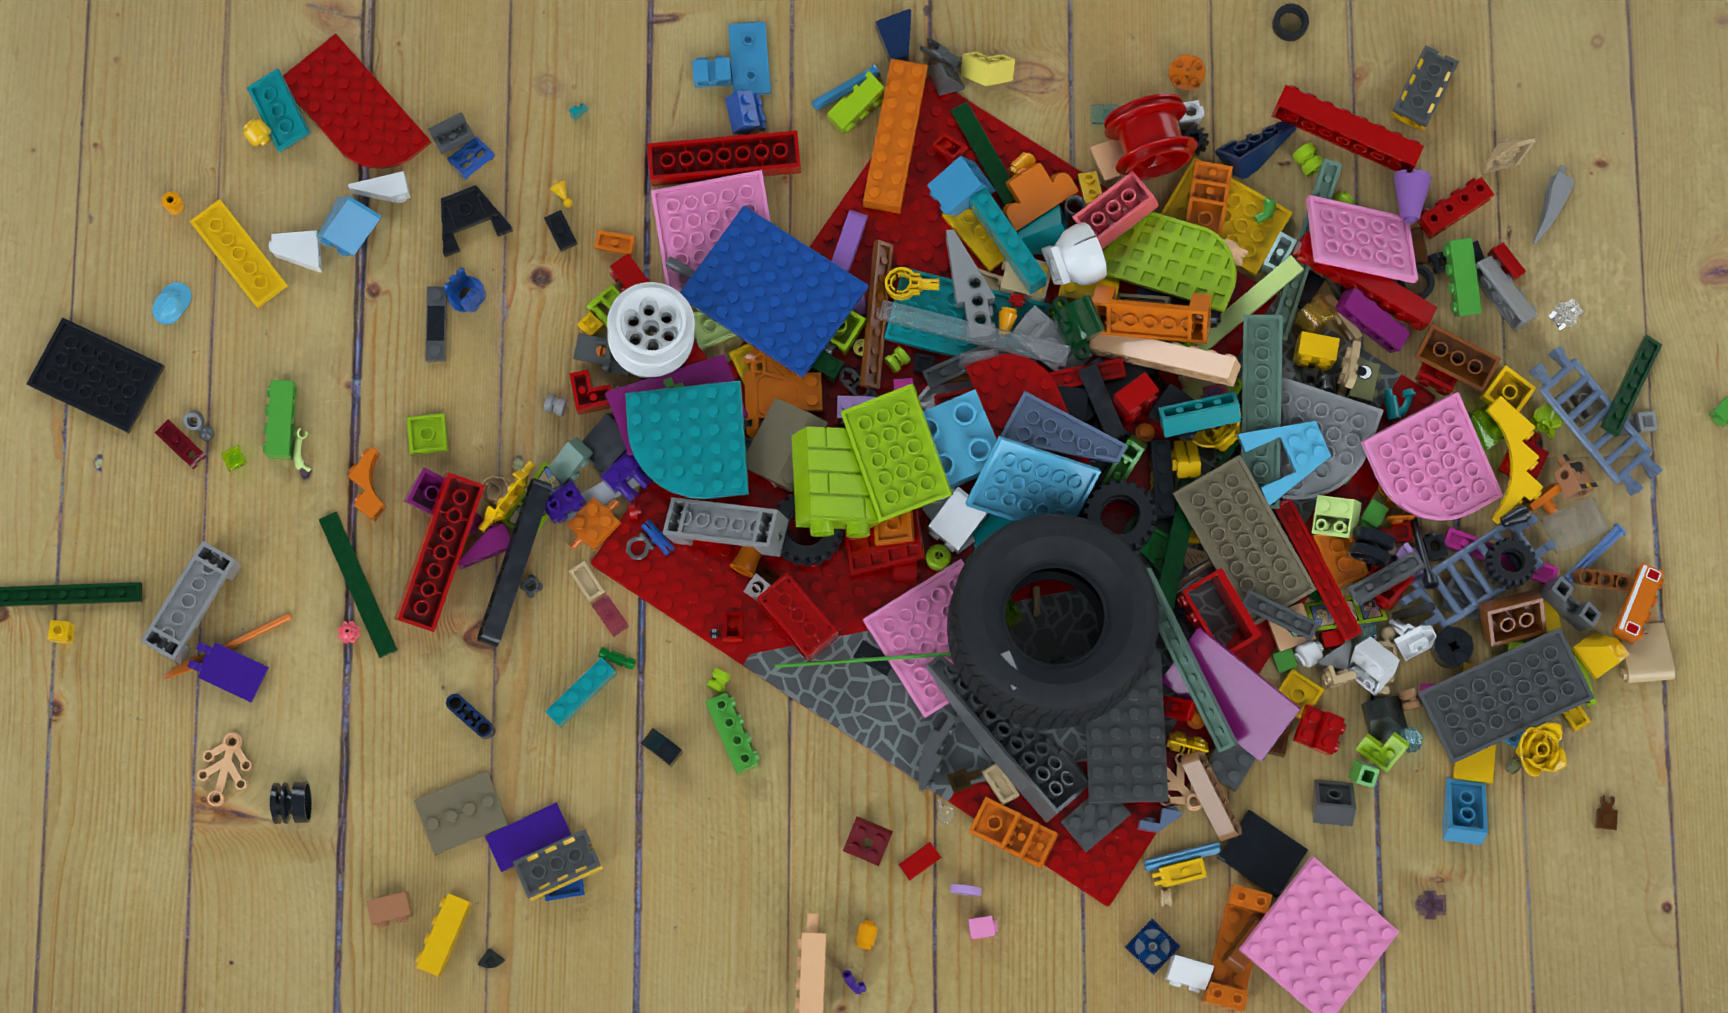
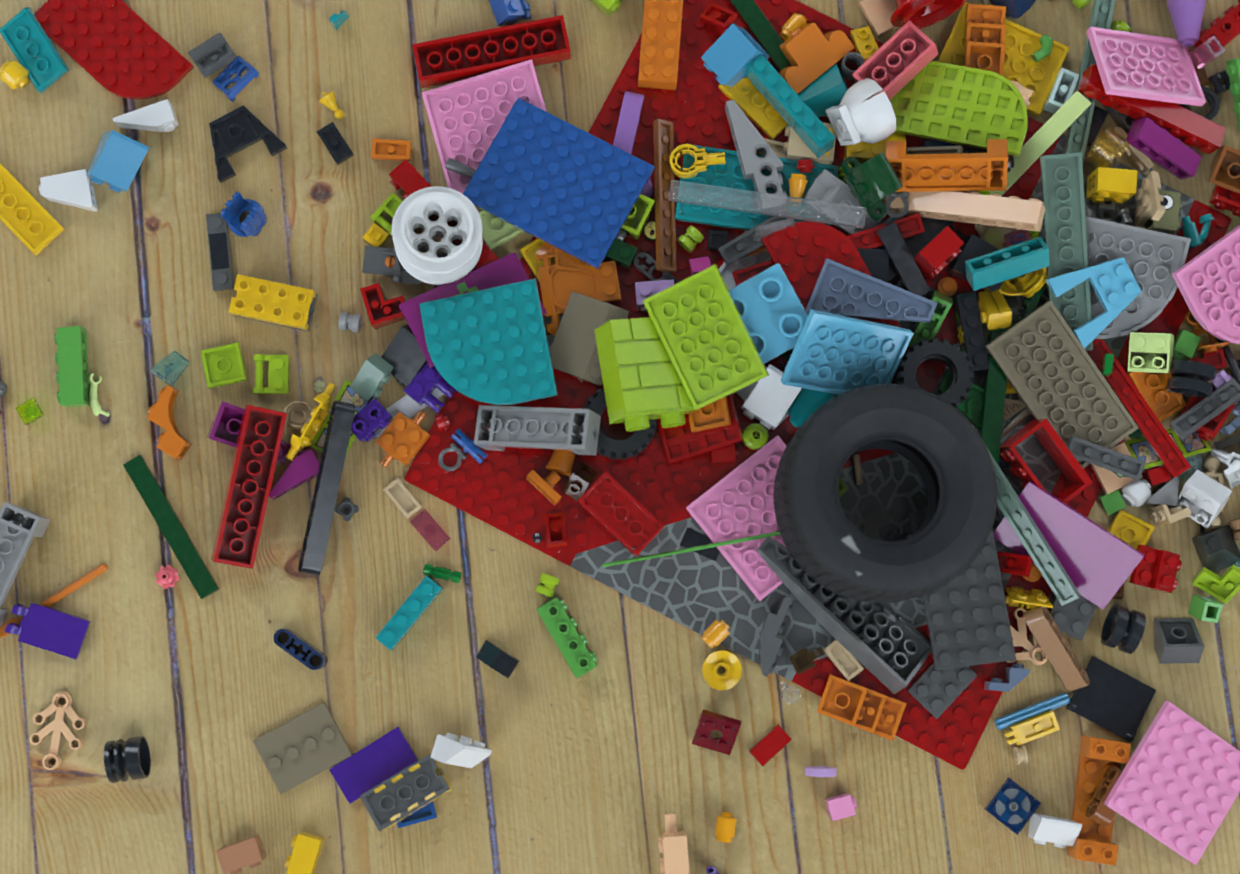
camera: 10 degrees left, 5 degrees up
none -> clear light blue slope [150,351,190,386]
none -> yellow piece [228,274,318,332]
none -> lime plate [253,354,290,394]
none -> white slope [430,732,492,768]
none -> orange tile [526,470,561,506]
none -> light orange brick [701,619,730,648]
none -> yellow dish [702,650,742,690]
none -> dark grey piece [885,192,909,219]
none -> green tile [1101,353,1114,377]
none -> black wheel [1101,604,1146,654]
none -> clear pink brick [1188,35,1225,69]

